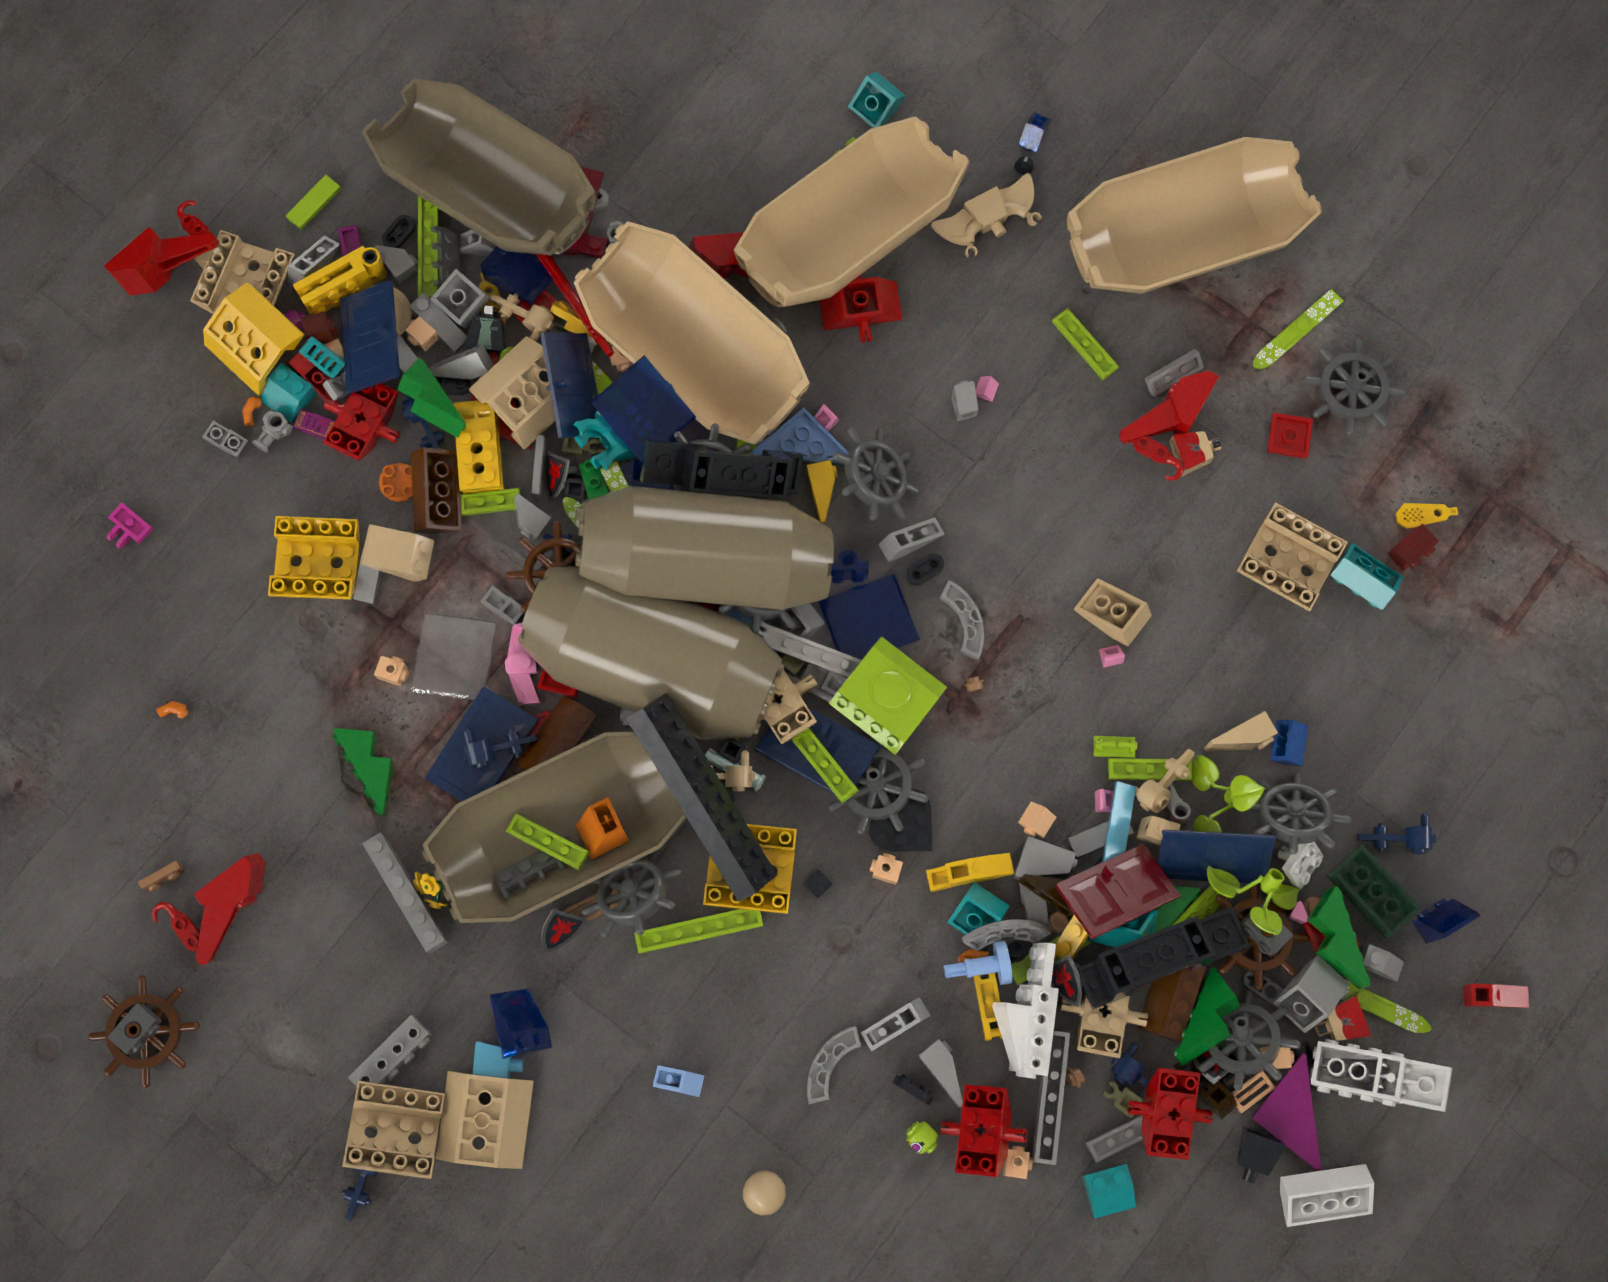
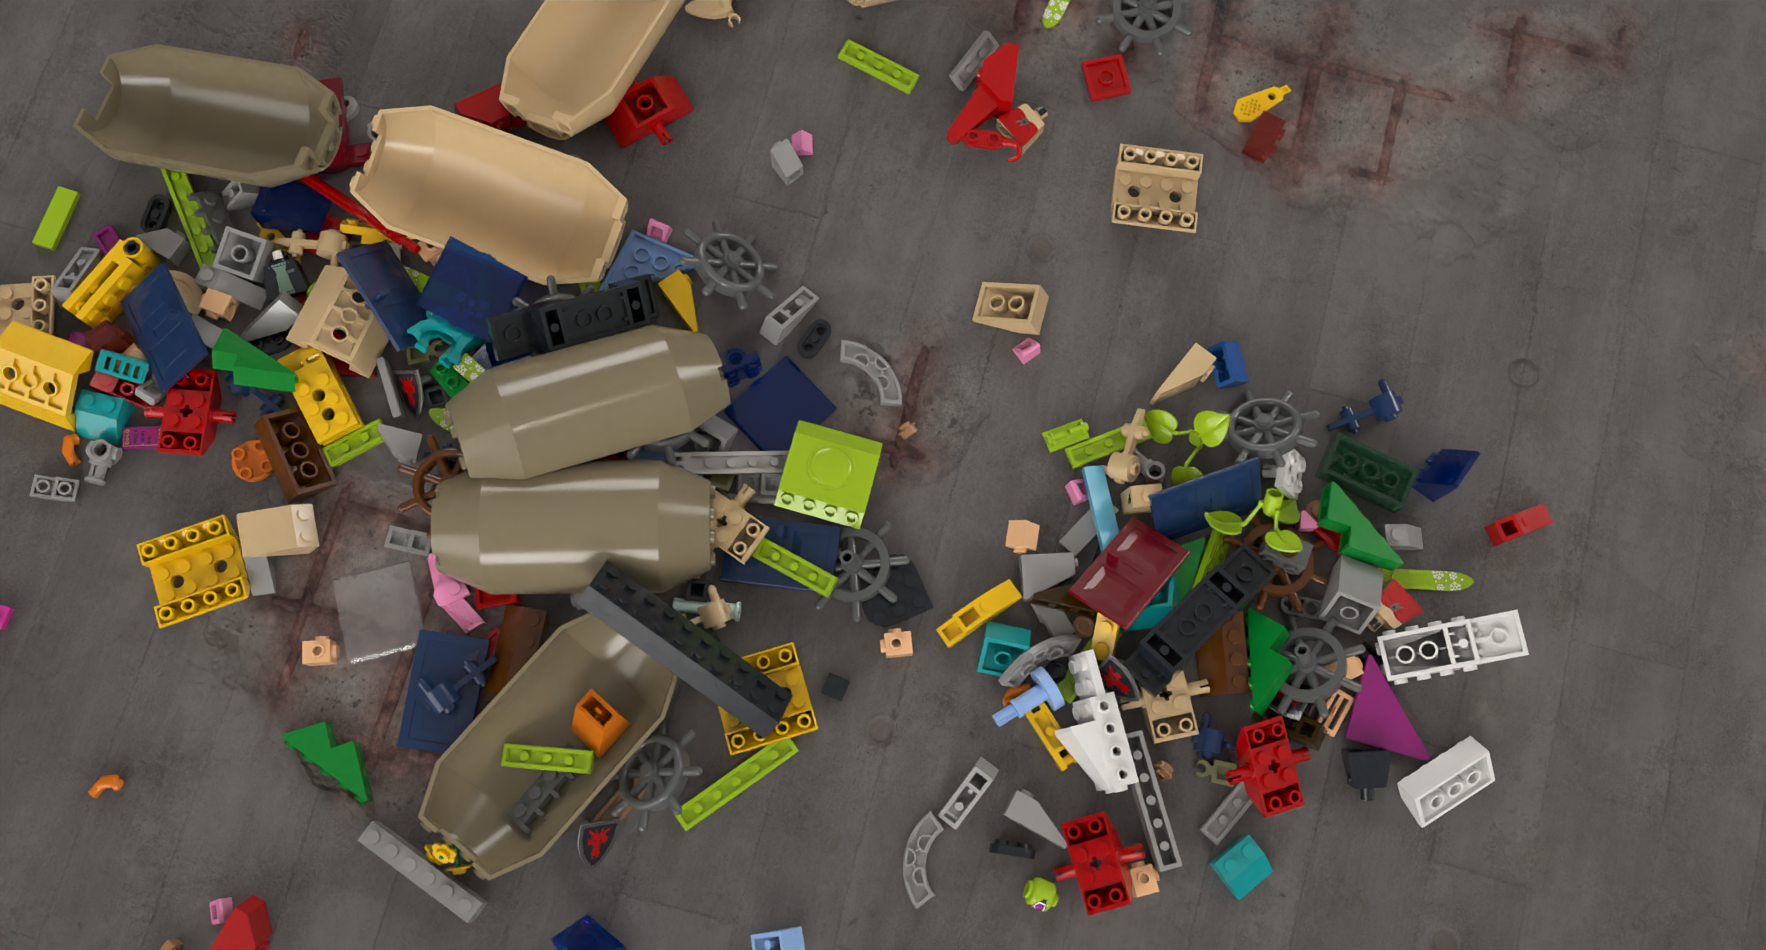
camera: 25 degrees left, 0 degrees up
slope [1330,543,1403,610] -> none
none -> bright pink slope [209,897,233,925]

